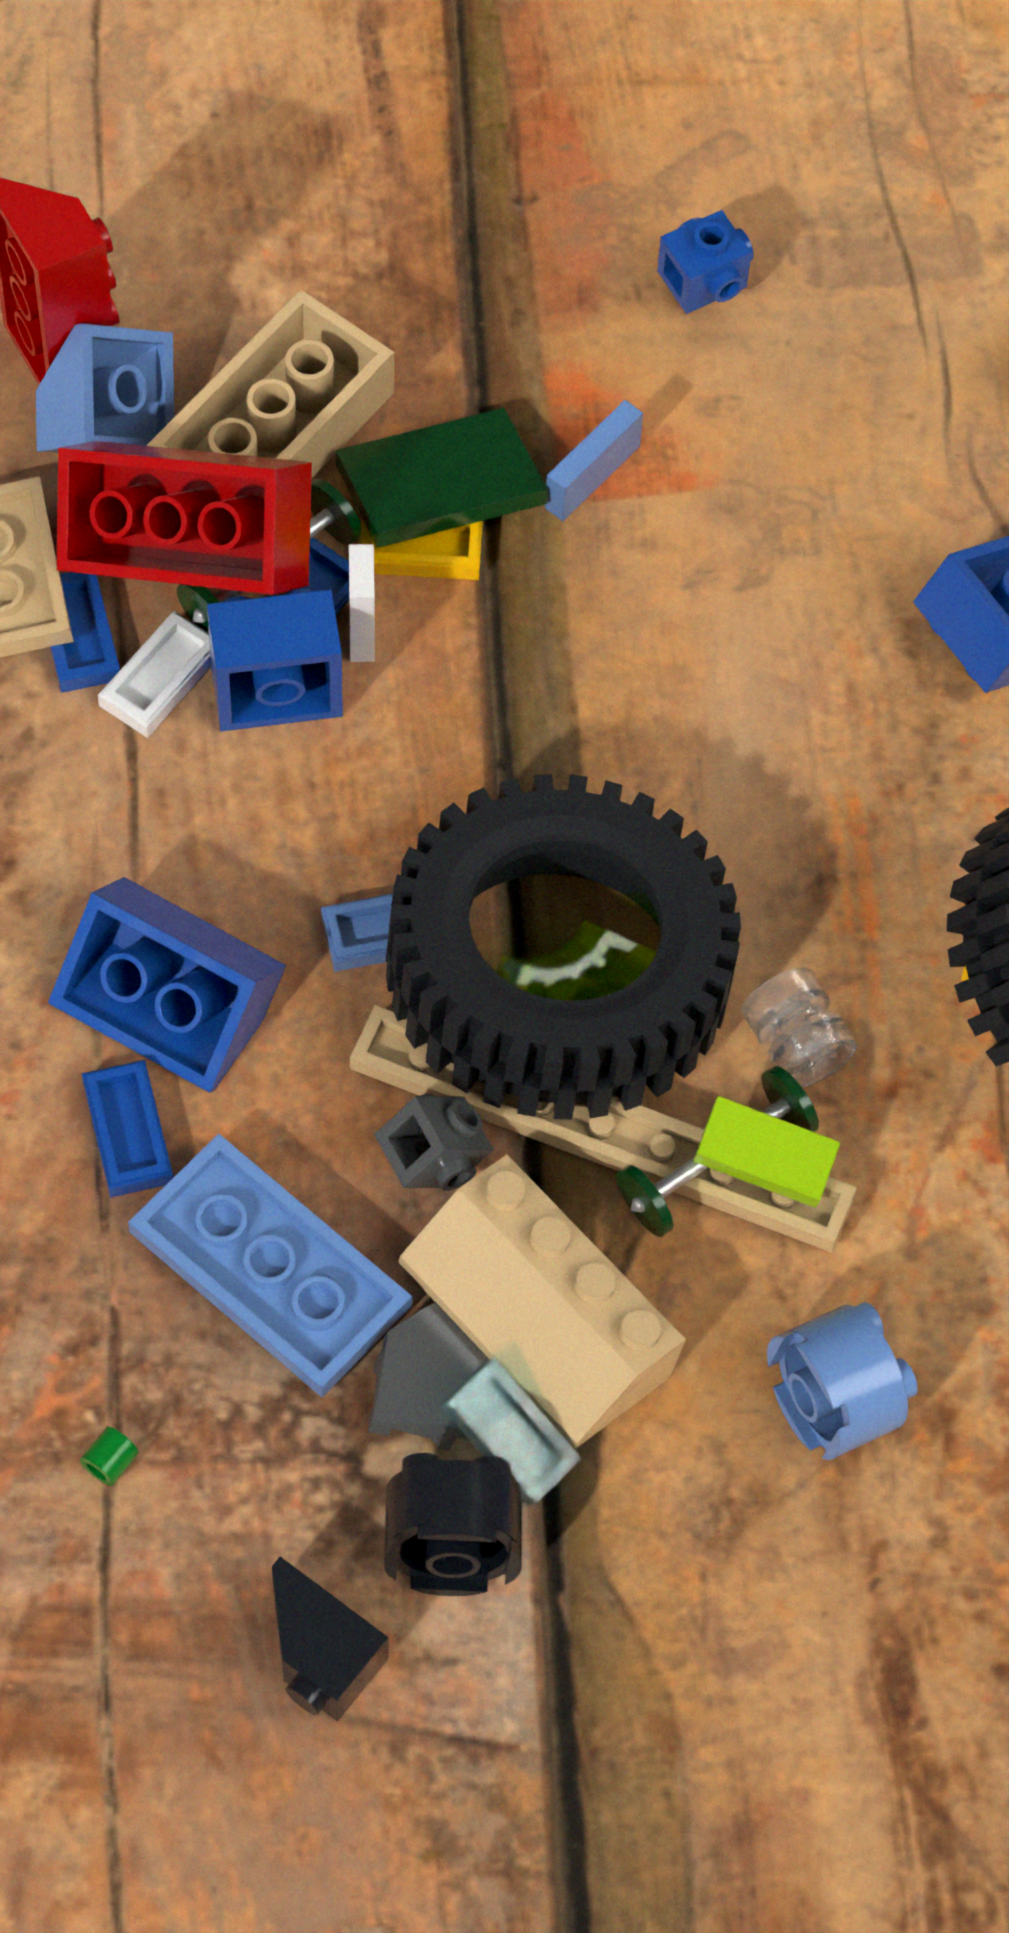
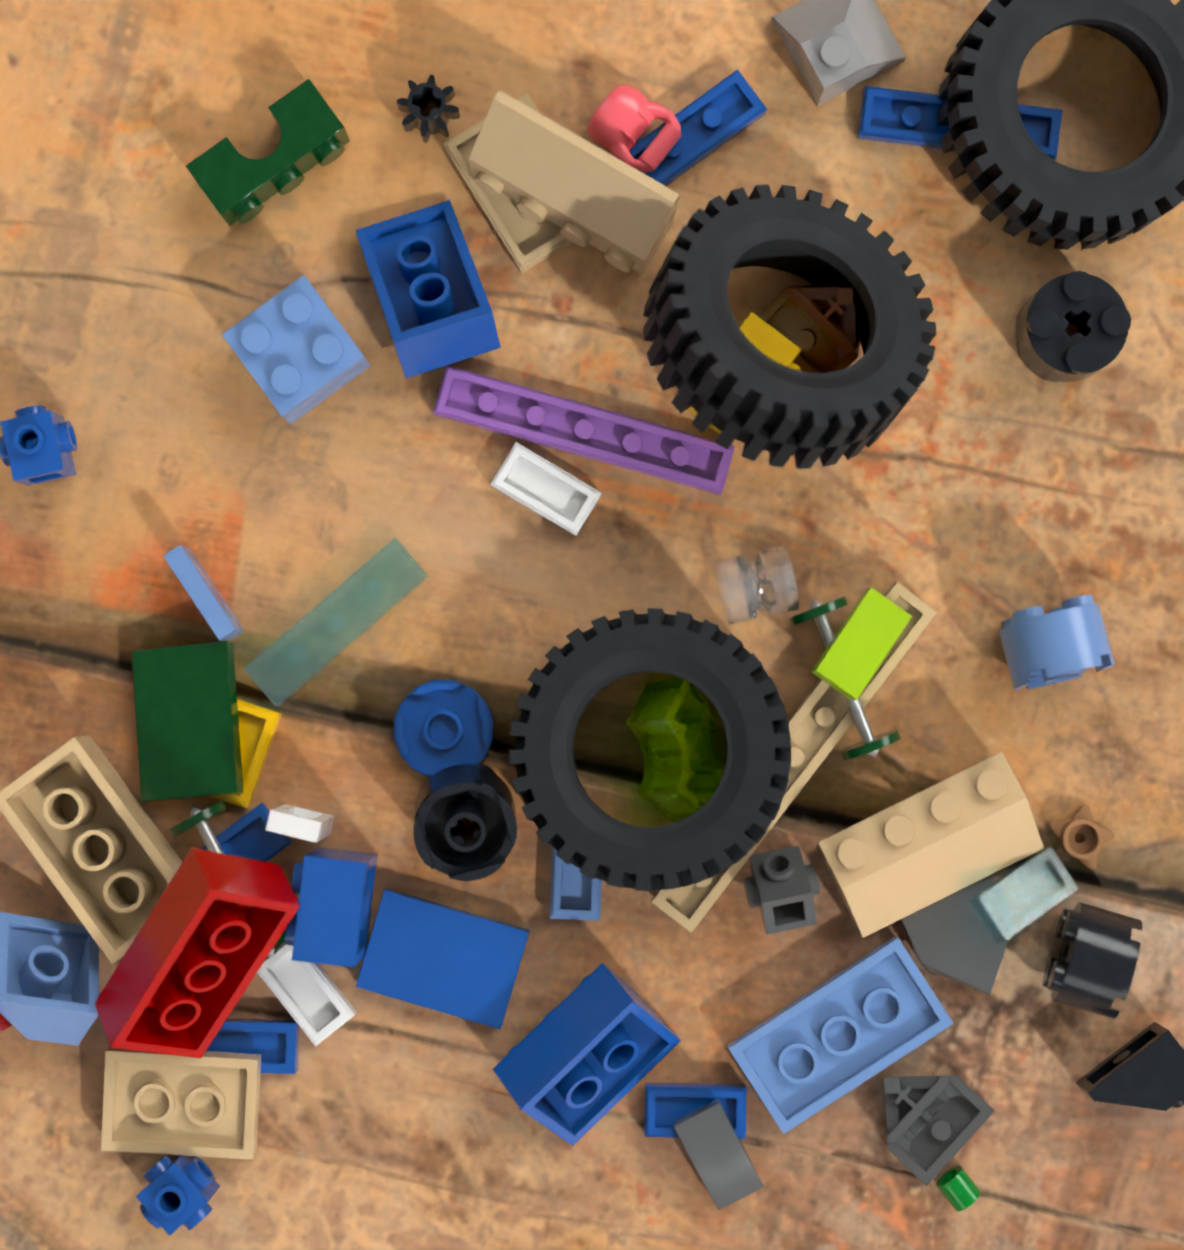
camera: 70 degrees left, 25 degrees up
none -> medium blue brick [222,275,371,424]
none -> clear light blue tile [244,538,429,707]
none -> blue tile [356,888,530,1029]
none -> blue tile [394,680,494,778]
none -> black brick [413,764,517,881]
none -> medium lavender tile [433,365,735,496]
none -> white tile [490,442,602,537]
none -> dark grey slope [673,1099,764,1210]
none -> dark grey slope [884,1075,995,1186]
none -> medium nougat plate [1049,805,1114,870]

